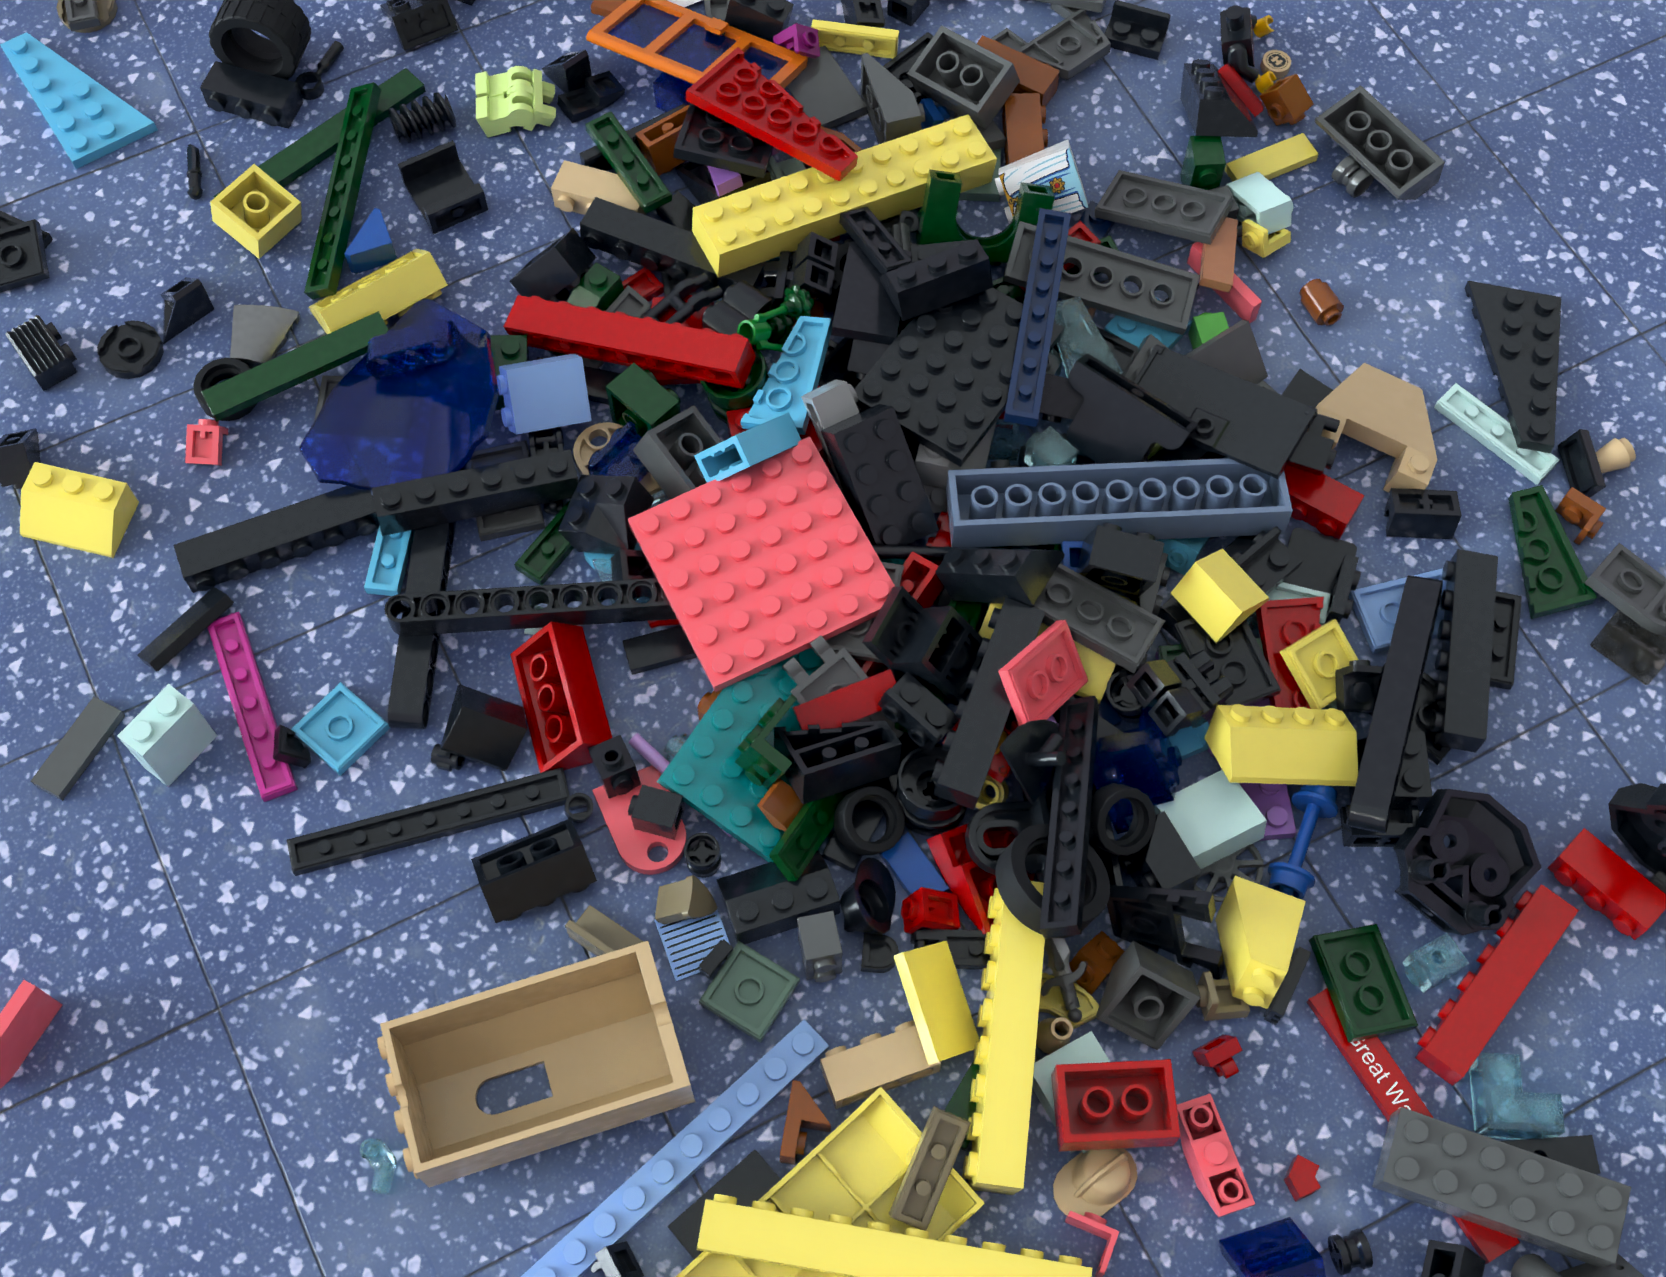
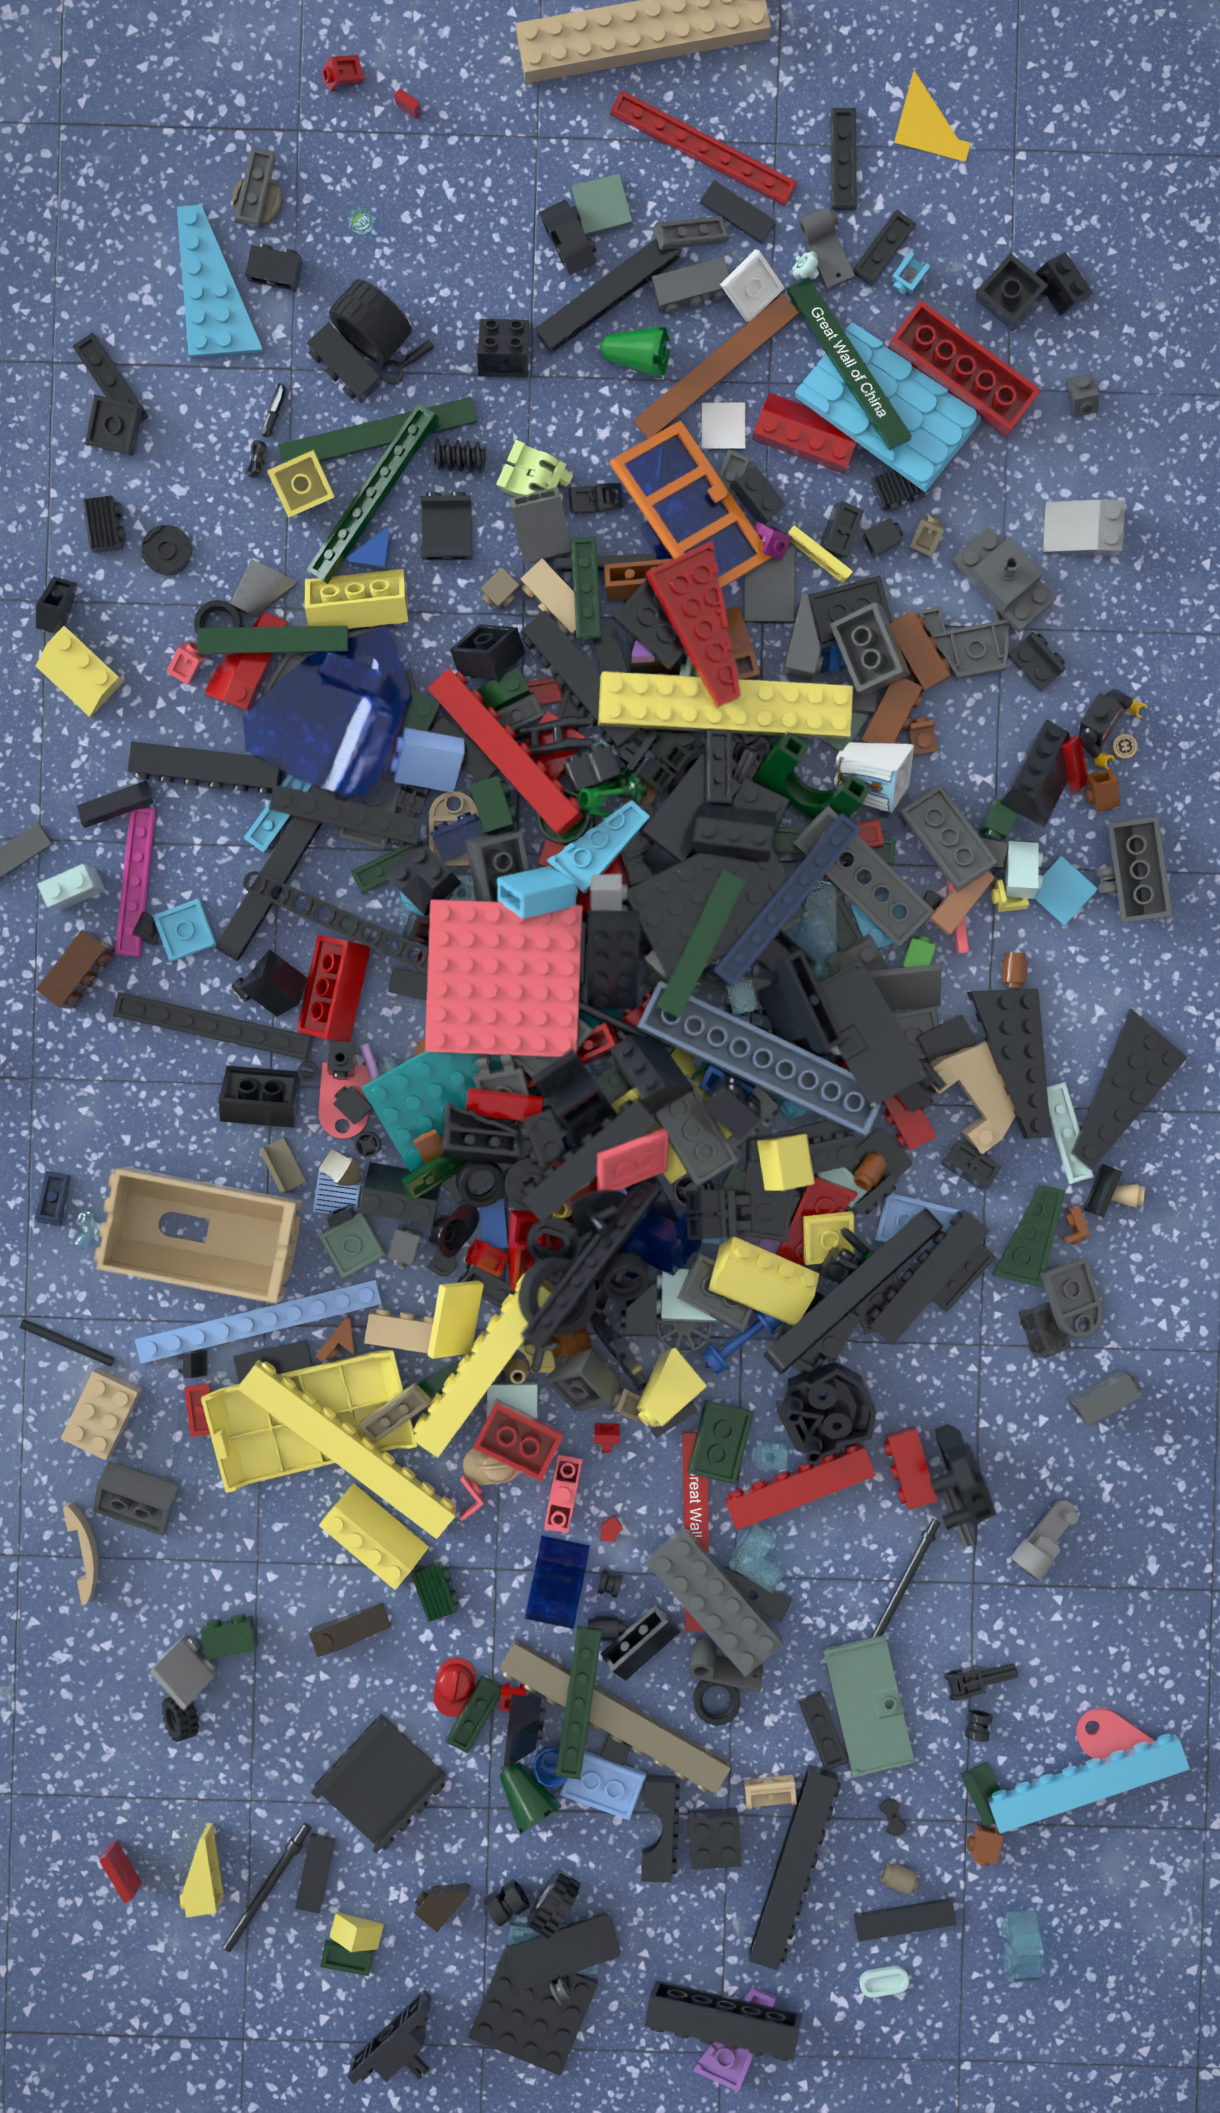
camera: 30 degrees right, 25 degrees up
black slope [160,277,214,344] -> none
black slope [542,49,592,93] -> none
dark green bracket [735,694,797,788] -> none
light yellow tile [1225,133,1319,182] -> none
none -> dark blue slope [34,1171,70,1226]
none -> reddish brown brick [36,930,115,1009]
none -> red wedge [204,612,288,714]
none -> black brick [245,244,303,292]
none -> black piece [245,440,267,478]
none -> dark tan brick [481,567,520,610]
none -> dark grey brick [509,487,572,563]
none -> dark green tile [657,869,746,1018]
none -> dark grey tile [677,1253,753,1333]
none -> black piece [841,1228,874,1260]
none -> dark orange brick [854,1152,888,1191]
none -> dark orange bracket [907,717,938,756]
none -> black wing [967,989,1051,1139]
none -> medium azure tile [1034,856,1098,926]

